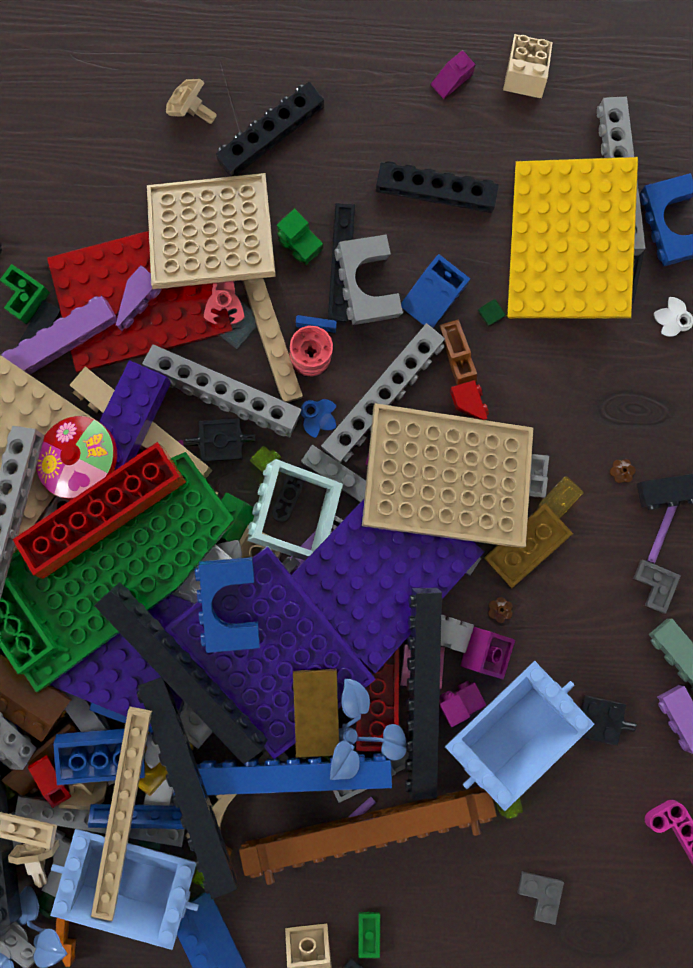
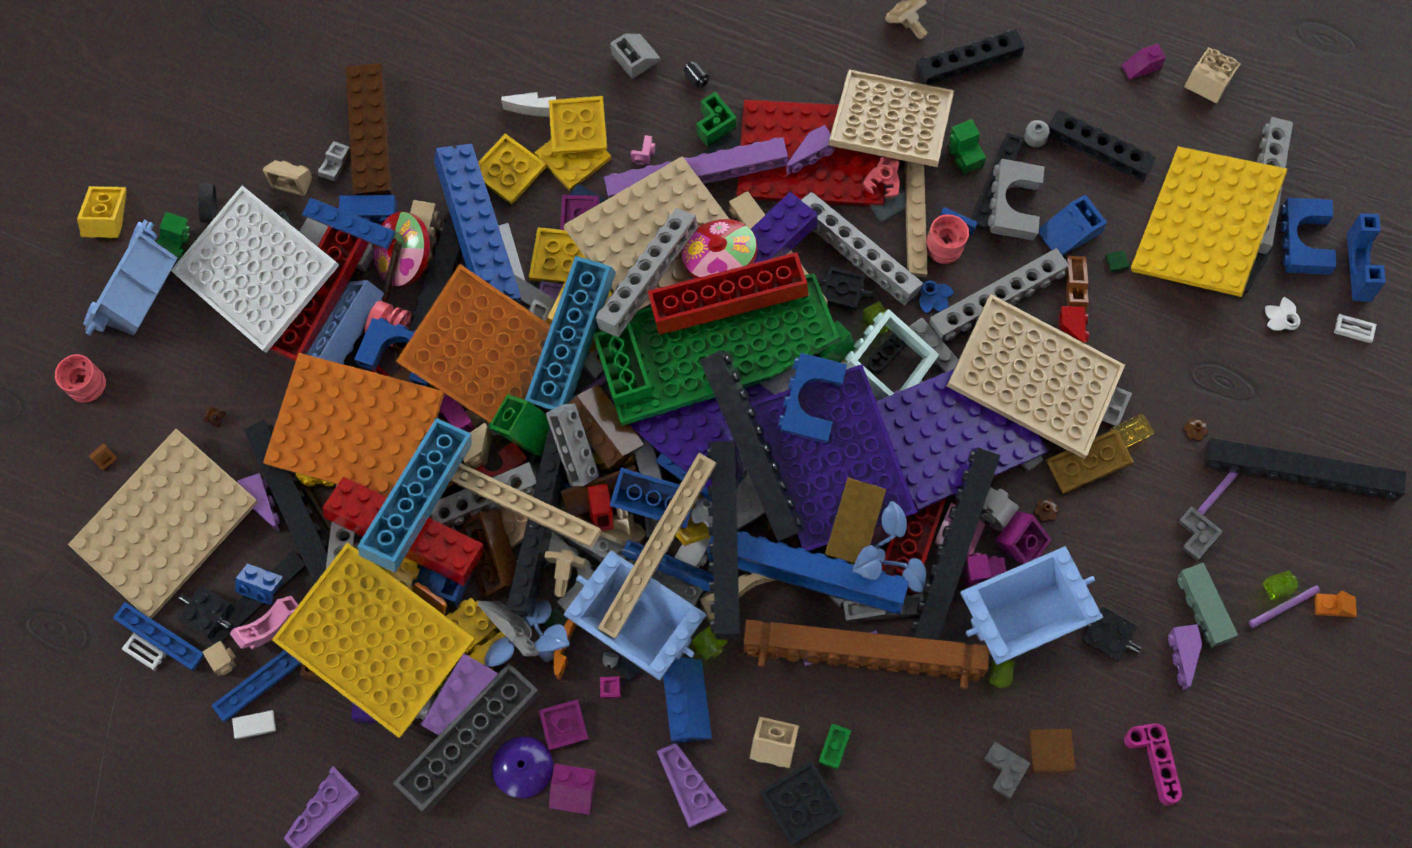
camera: 25 degrees right, 15 degrees down
none -> dark pink tile [600,676,621,699]
none -> light grey head [1024,120,1049,147]
none -> clear orange tile [1030,729,1075,772]

